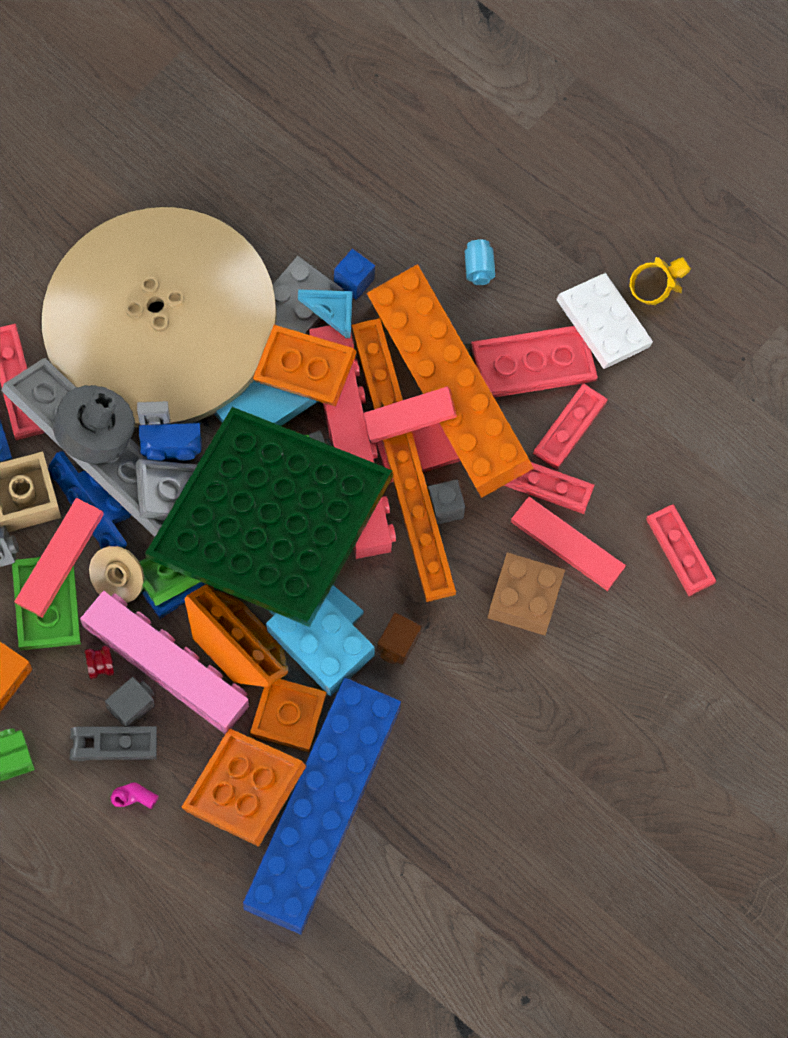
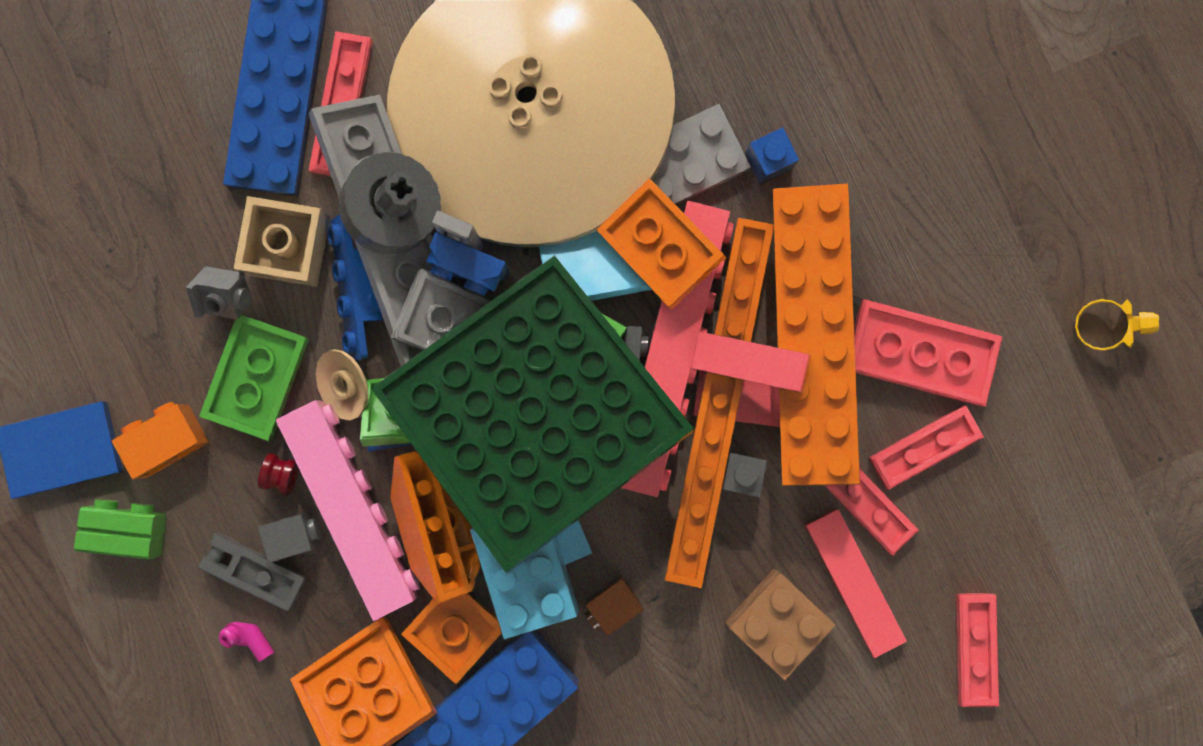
camera: 30 degrees right, 15 degrees up
coral tile [14,498,104,618] -> none
medium azure tile [298,289,352,338] -> none
medium azure brick [464,240,495,285] -> none
white plate [556,273,653,369] -> none

